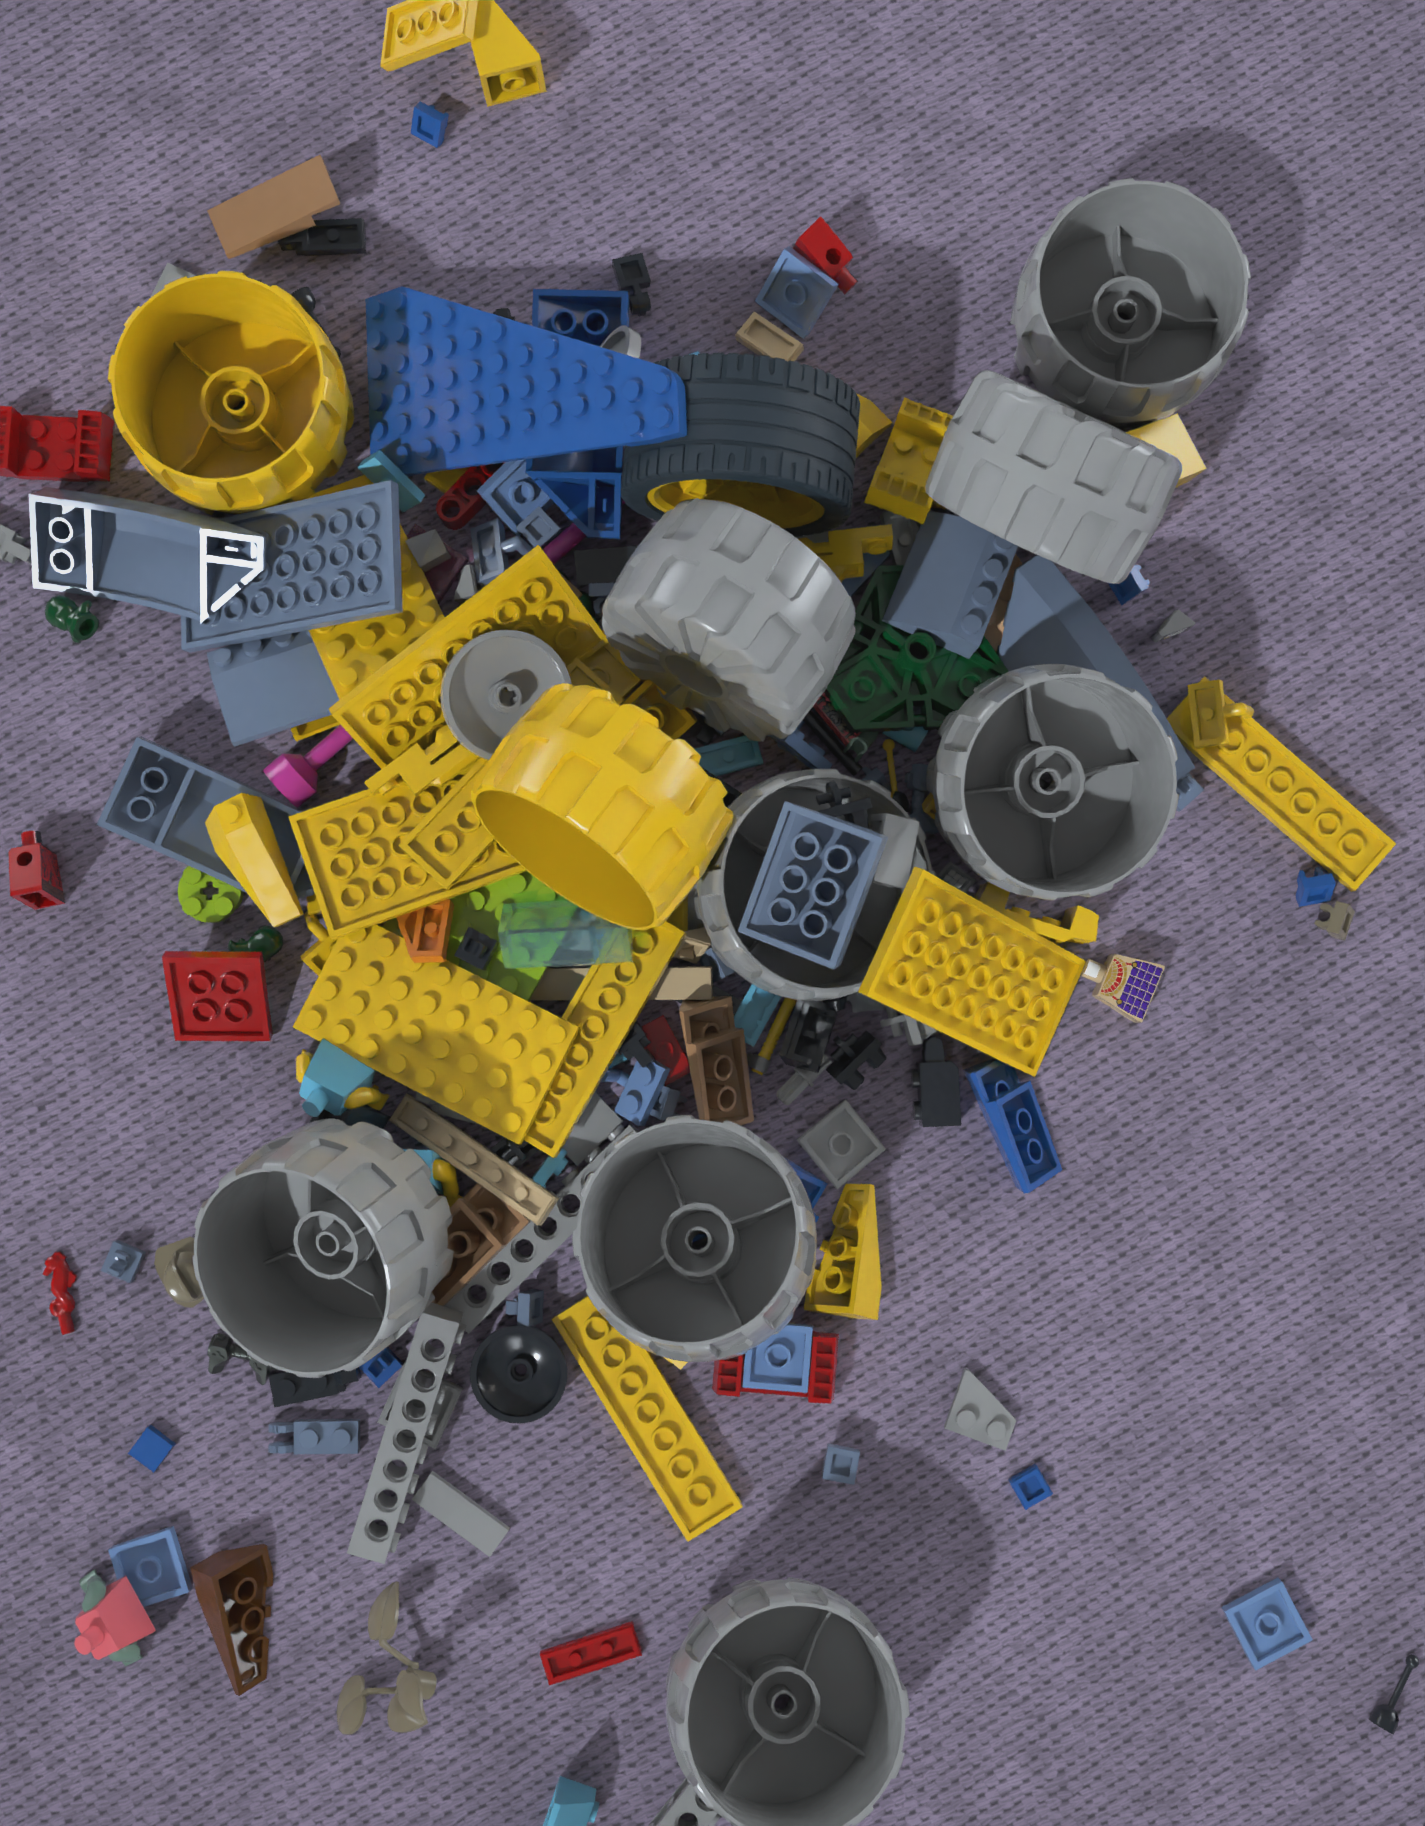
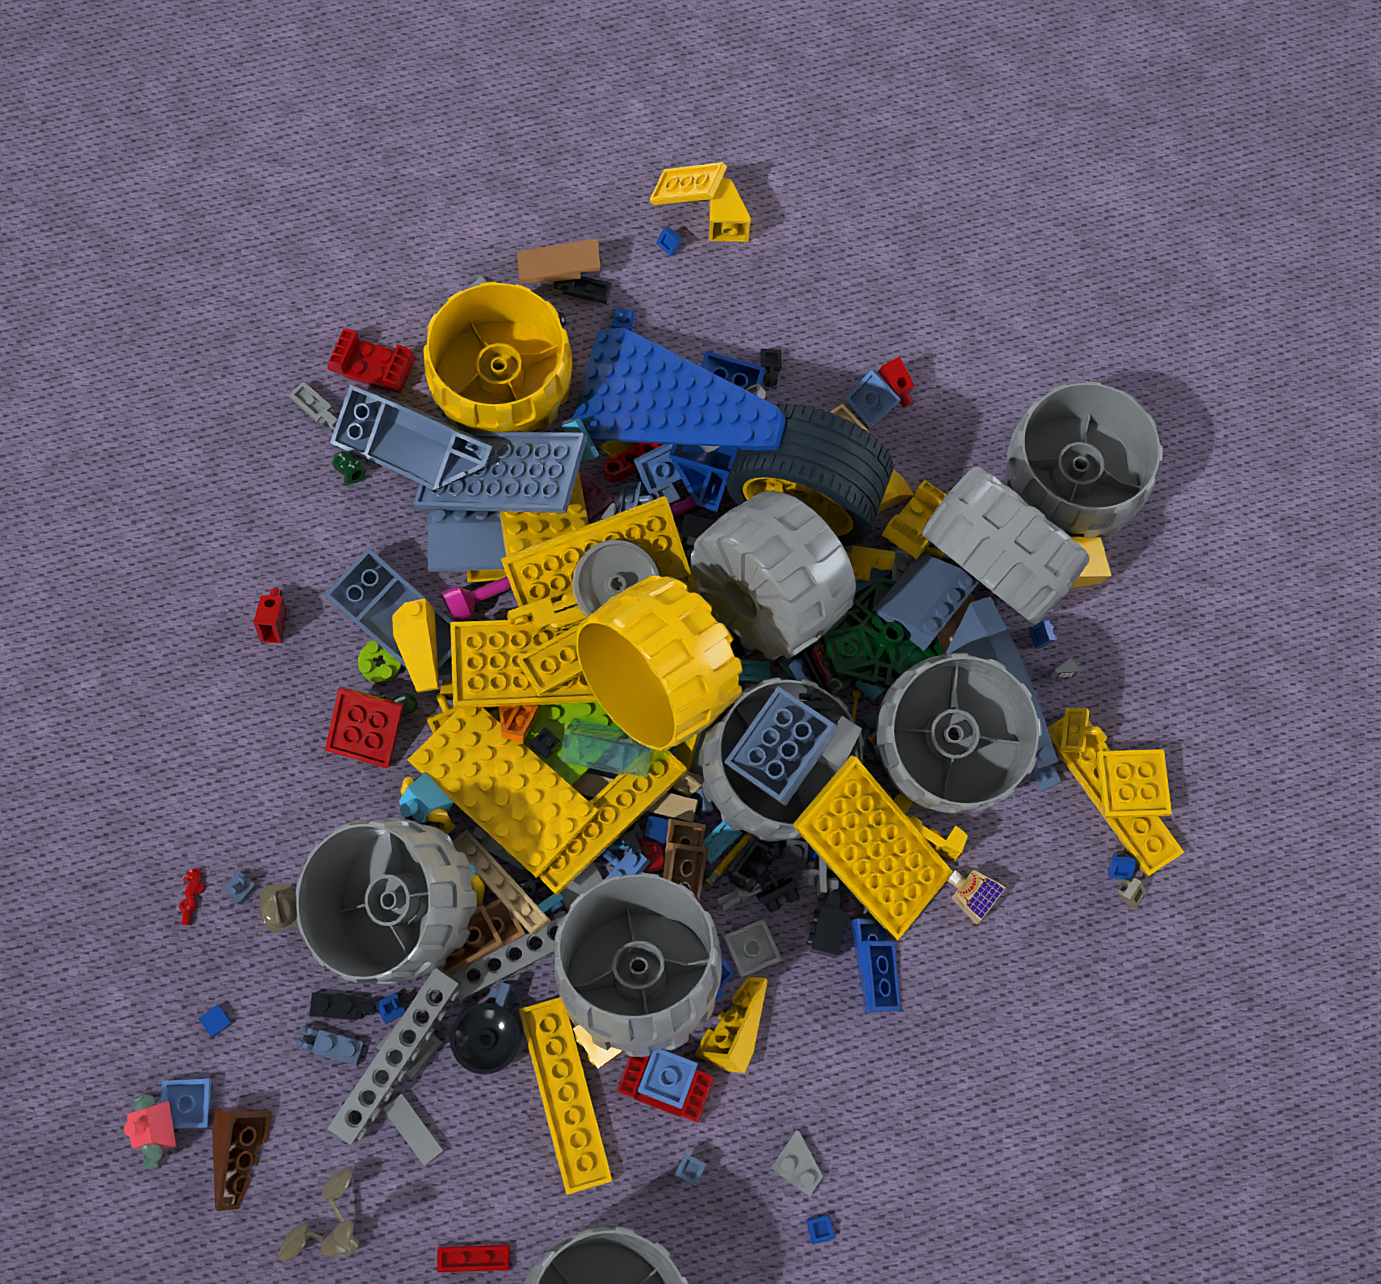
camera: 10 degrees right, 15 degrees down
pearl dark grey piece [208,1333,279,1385] -> none
light grey slope [405,529,451,573] -> none
none -> blue tile [612,308,636,331]
none -> blue tile [643,815,669,844]
none -> yellow plate [1096,749,1172,818]

